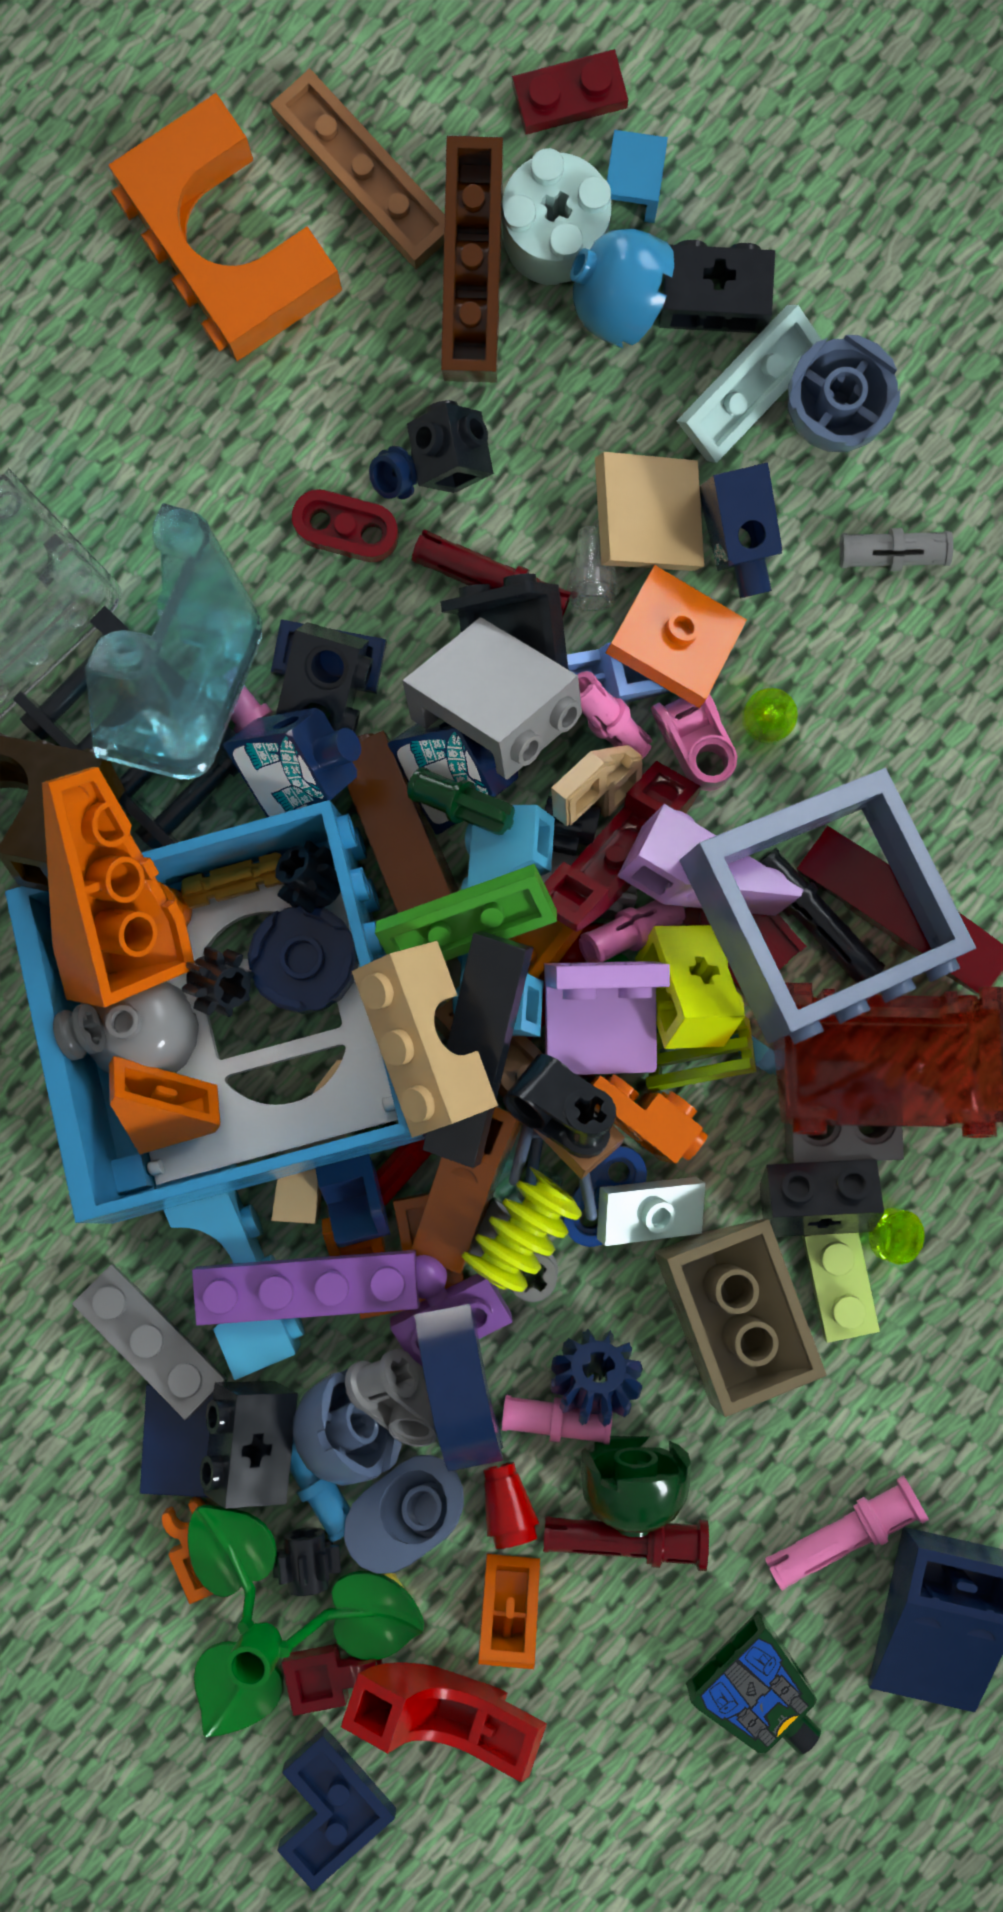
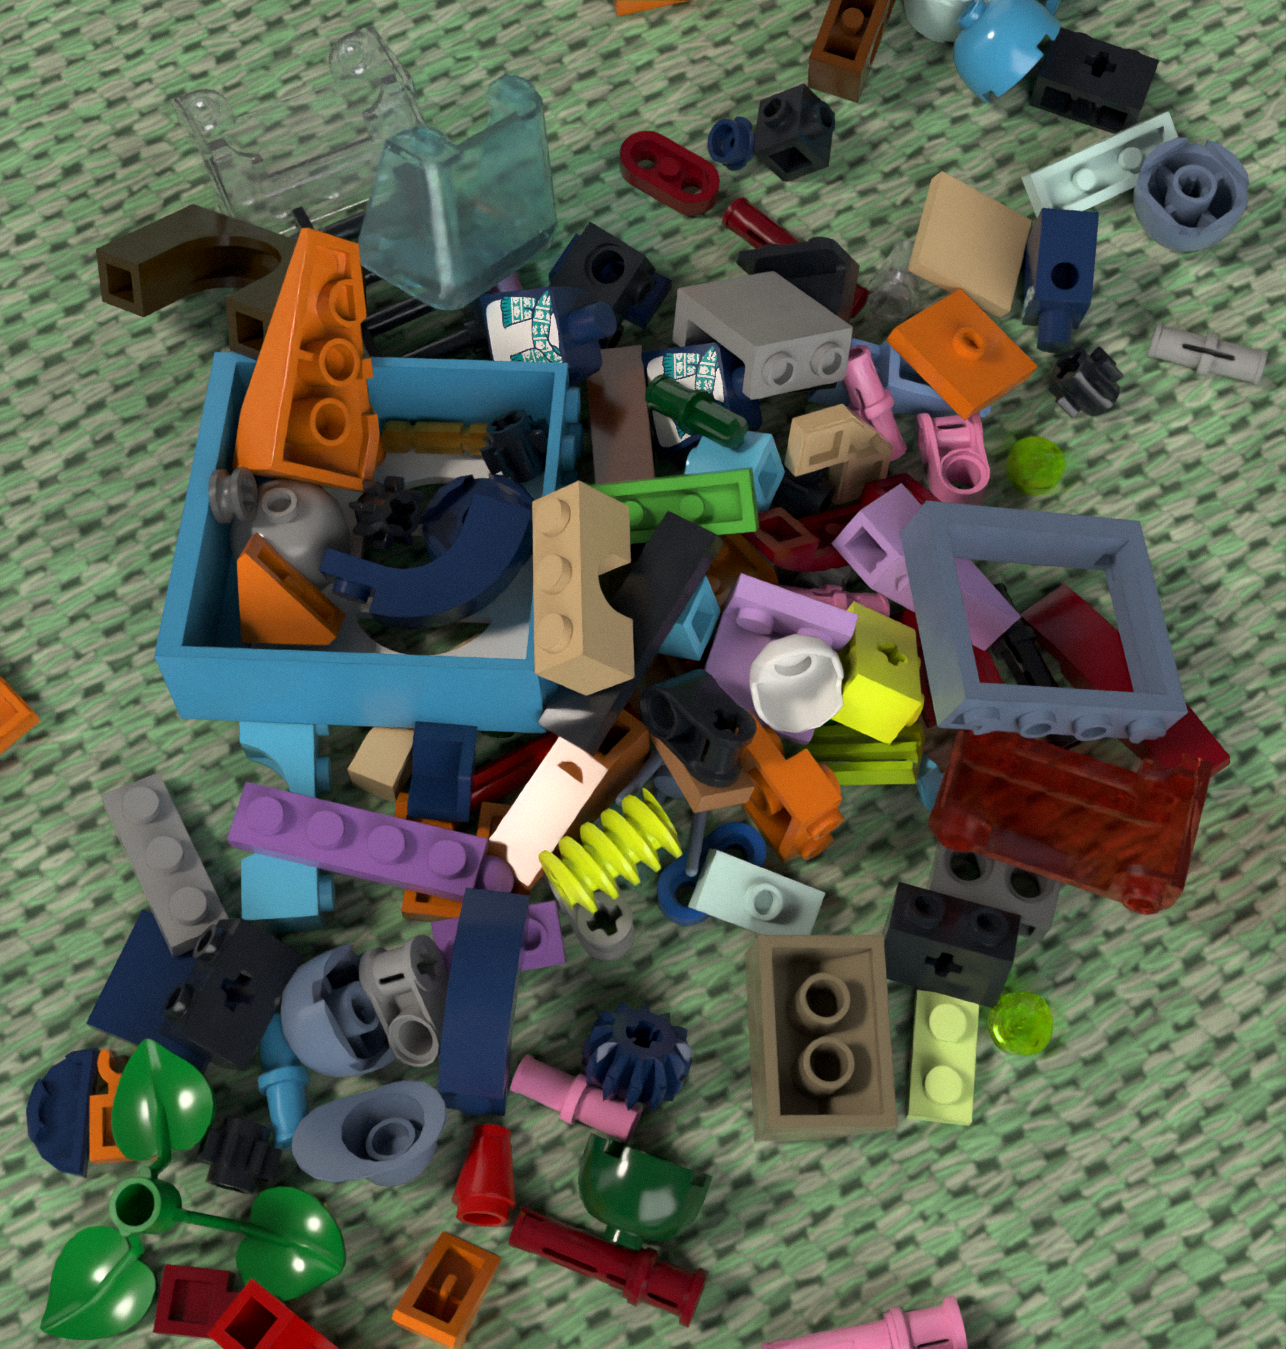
camera: 15 degrees right, 20 degrees down
none -> dark blue tile [26,1047,101,1179]
none -> dark blue arch [319,493,533,629]
none -> white hair [749,634,844,733]
none -> black gear [1049,346,1123,418]

